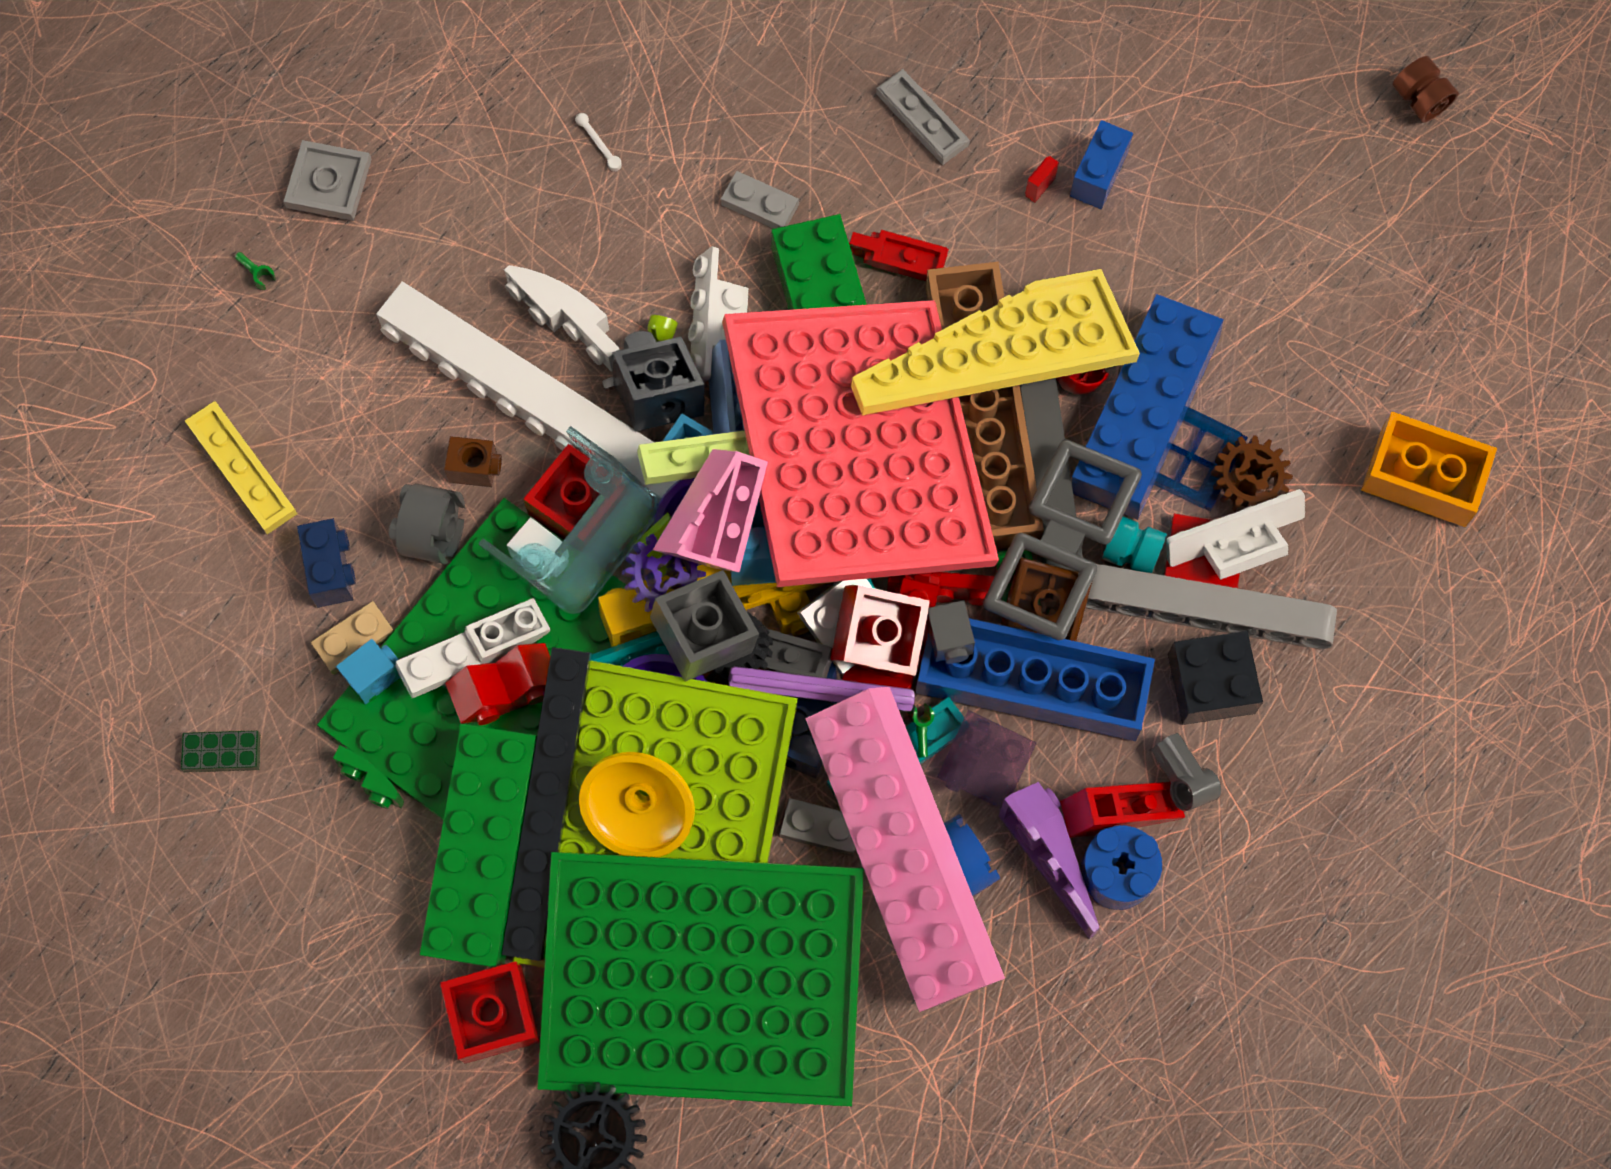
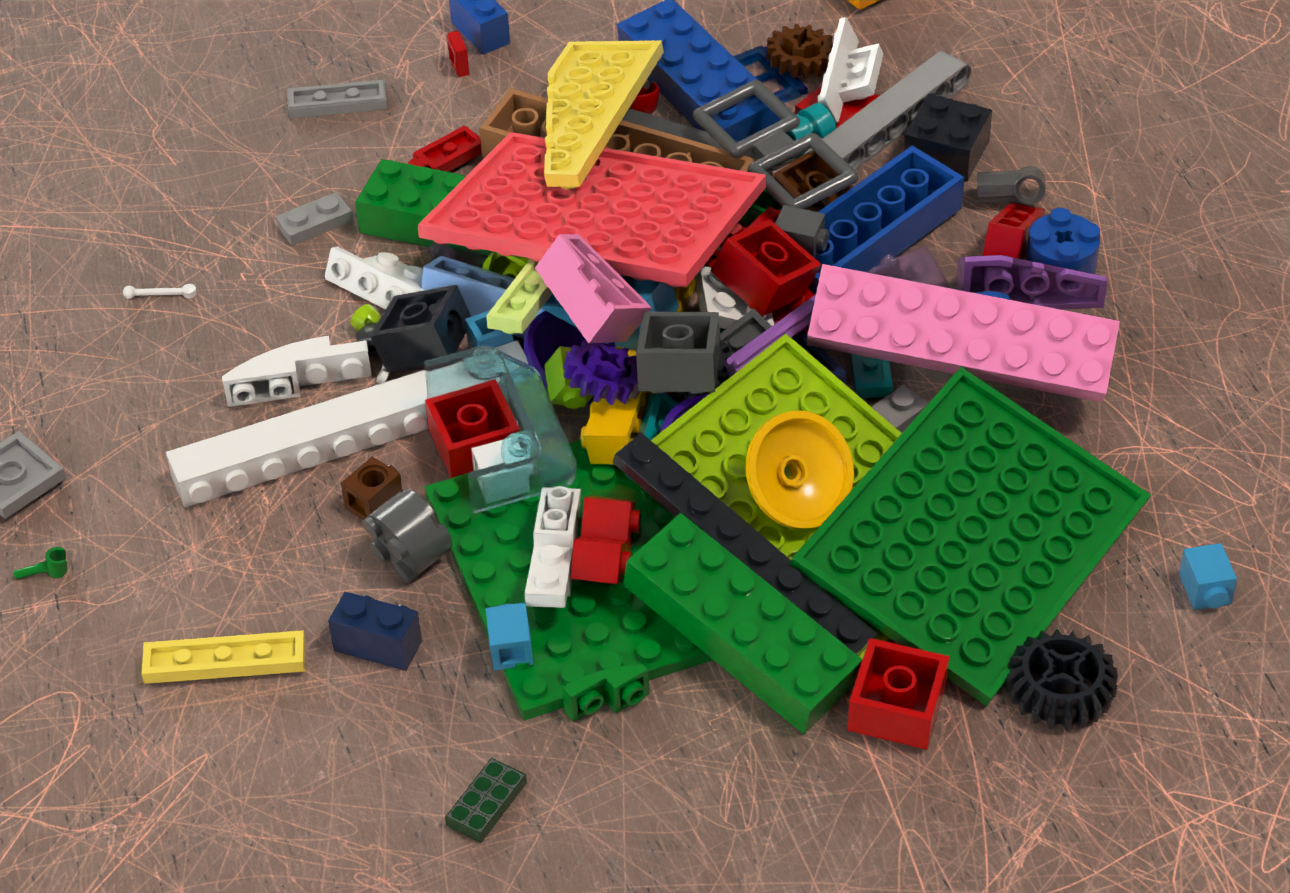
camera: 55 degrees left, 25 degrees down
tan plate [311,601,394,675] -> none

